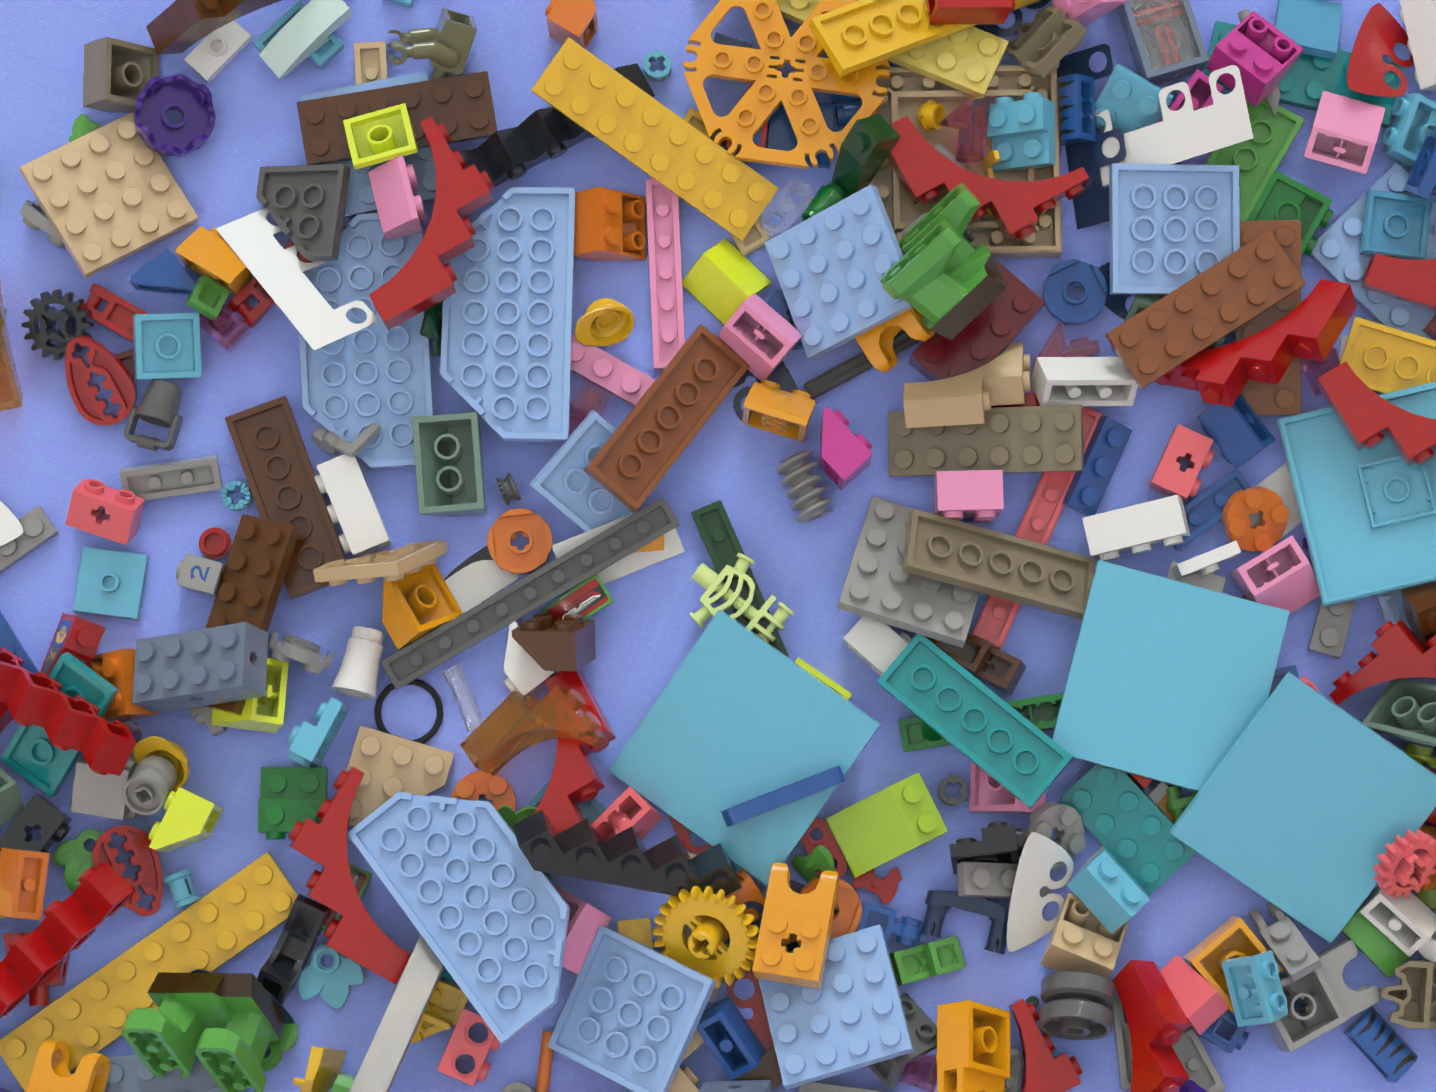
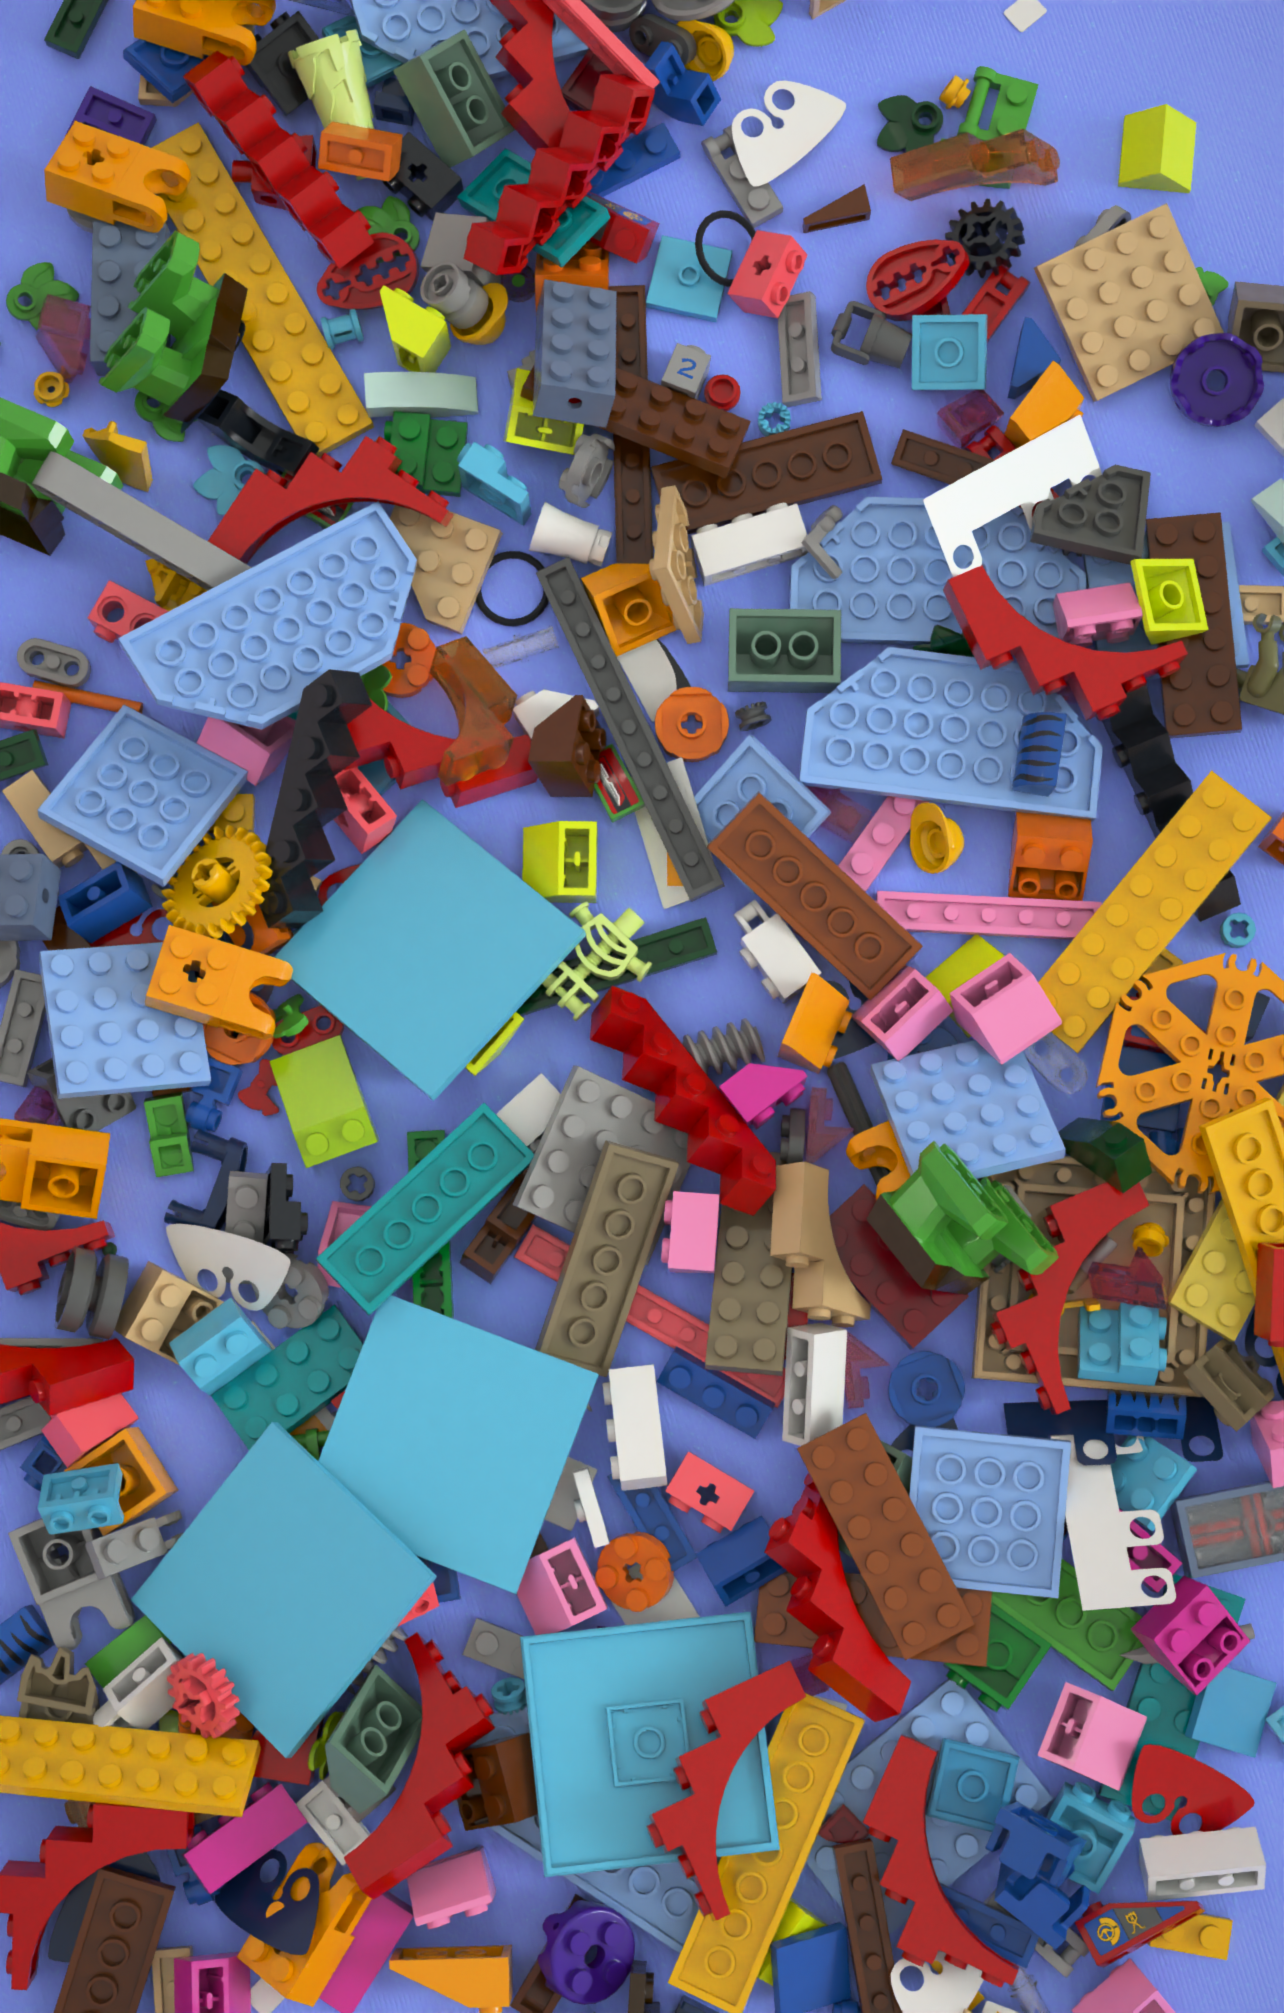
camera: 100 degrees right, 0 degrees up
bright green tile [185,274,230,321] -> none
blue beam [721,765,846,827] -> none
green cone [802,183,847,221] -> none
none -> light aqua slope [364,372,479,418]
none -> medium azure bush [491,1677,527,1715]
none -> neon yellow slope [522,821,598,903]
none -> red brick [590,986,776,1216]
none -> reddish brown tile [609,285,653,564]
none -> black tyre [695,210,756,287]
none -> white brick [733,899,821,1004]
none -> dark grey plate [779,1108,806,1164]
none -> reddish brown piece [802,184,871,233]
none -> clear pink slope [805,1087,854,1164]
none -> reddish brown tile [891,429,995,485]
none -> bright pink slope [949,953,1062,1065]
none -> blue brick [1012,712,1067,797]

